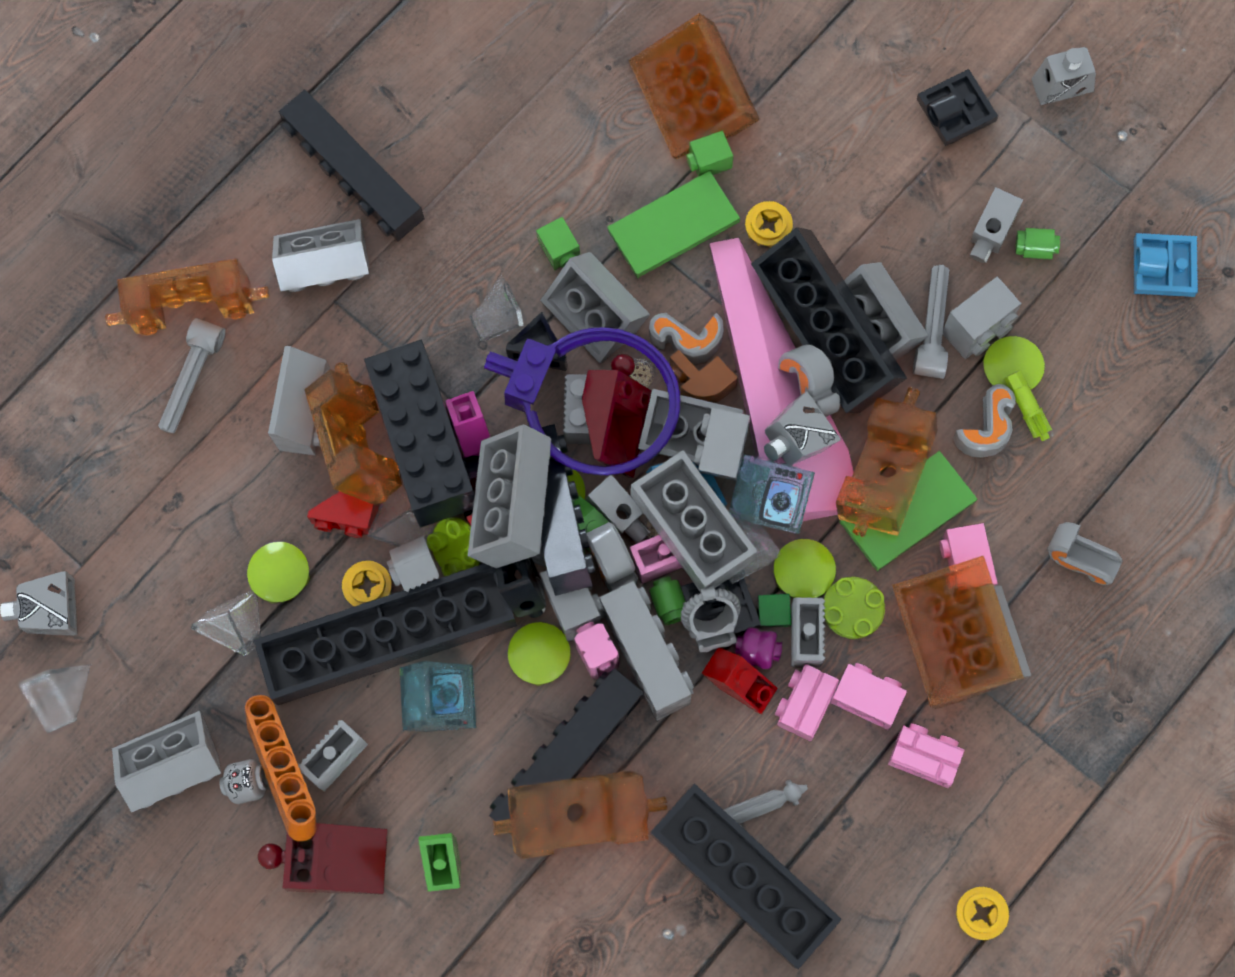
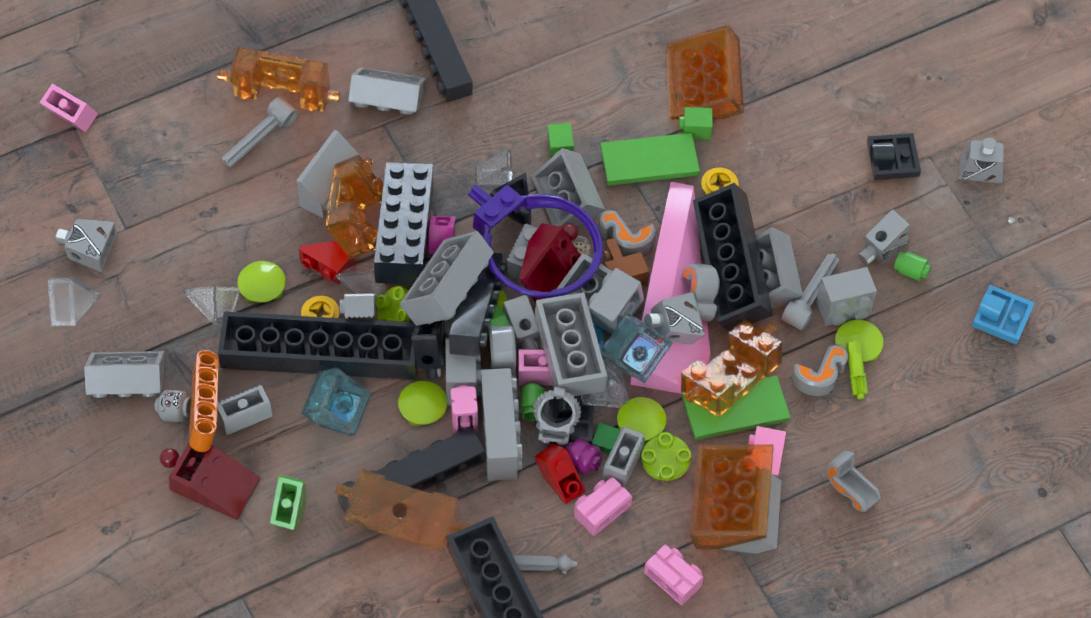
camera: 15 degrees right, 15 degrees down
bright pink brick [830,663,907,730] -> none

